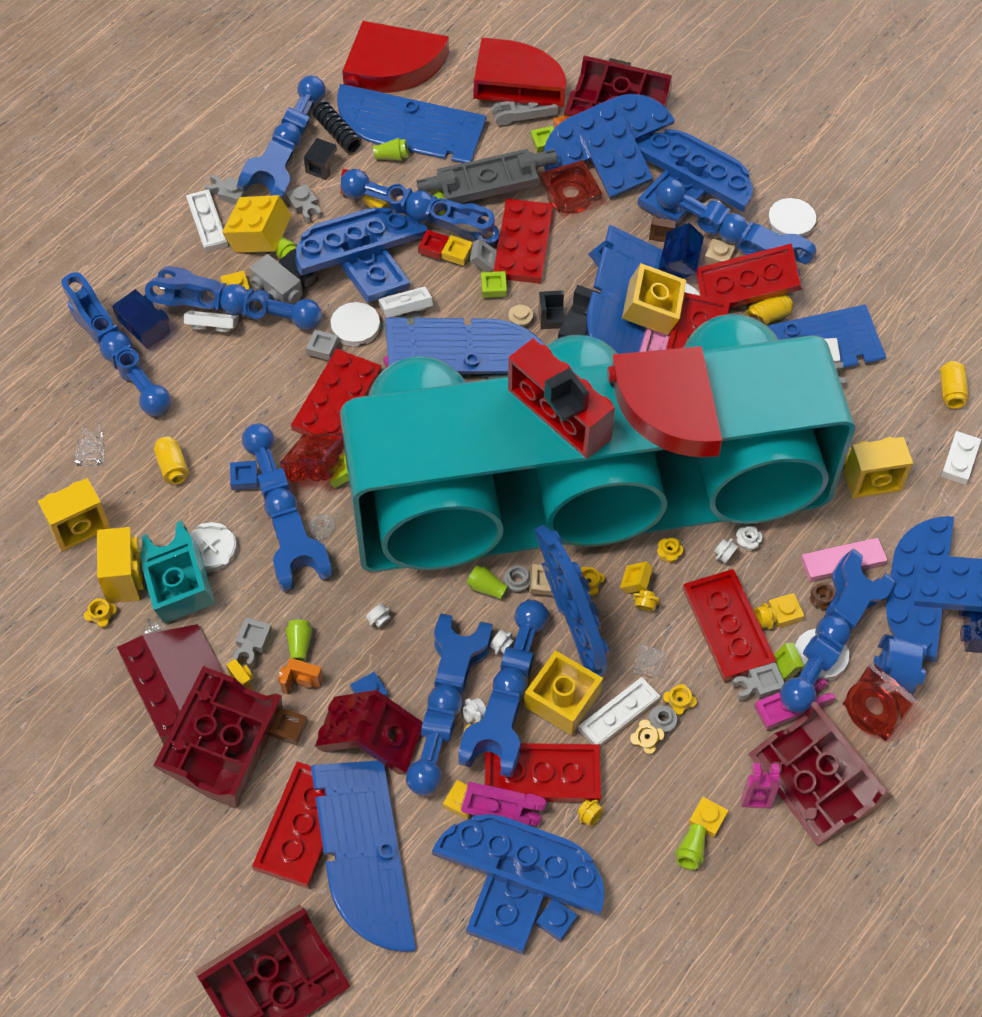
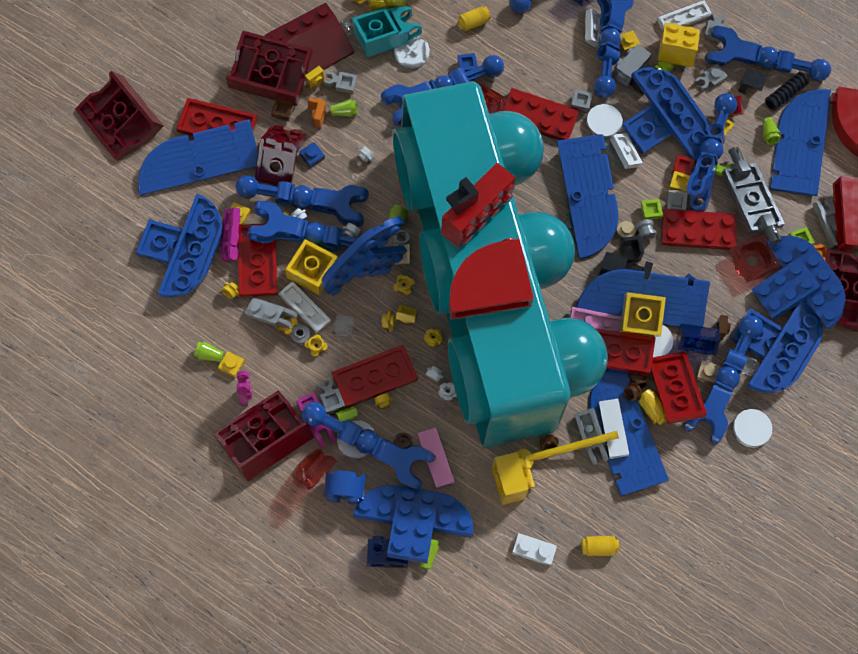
camera: 80 degrees right, 10 degrees up
blue plate [536,899,578,942] -> none
yellow plate [768,593,804,628] -> none
none -> light grey hinge [244,297,298,329]
none -> light grey wheel [635,219,657,241]

